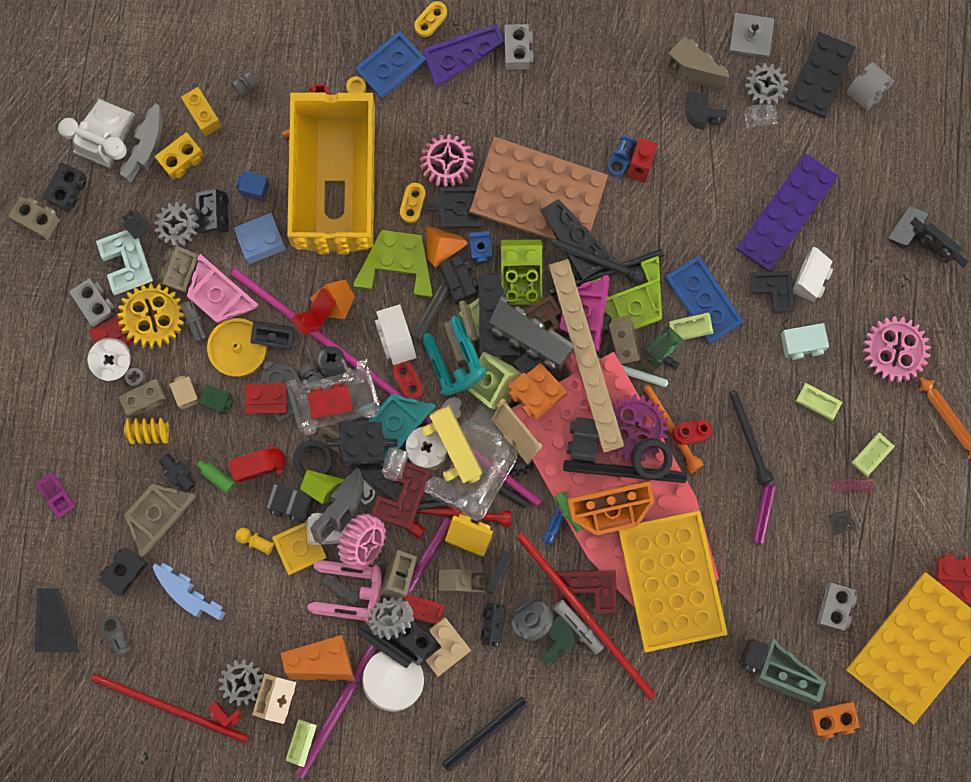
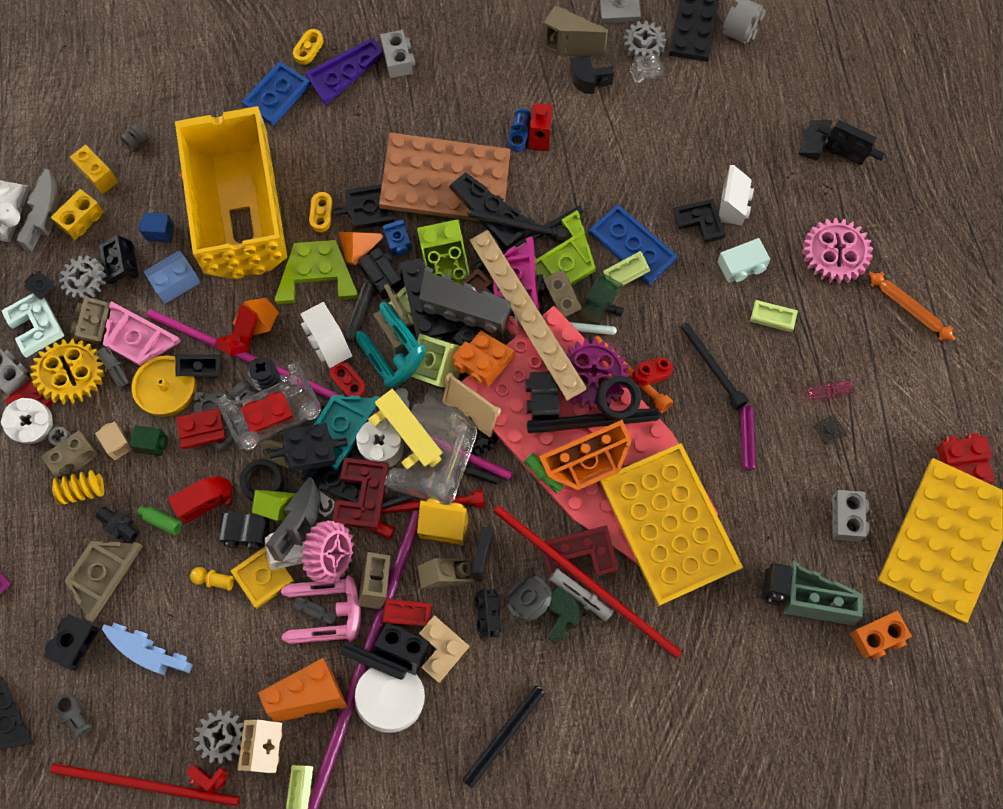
camera: 10 degrees left, 10 degrees down
light grey gear [367,596,414,640] -> none
clear brick [381,448,409,481] -> none
bright pink gear [420,134,474,187] -> none
blue axle [542,507,564,544] -> none
dark purple plate [736,153,838,272] -> none
yellowish green plate [851,433,895,477] -> none

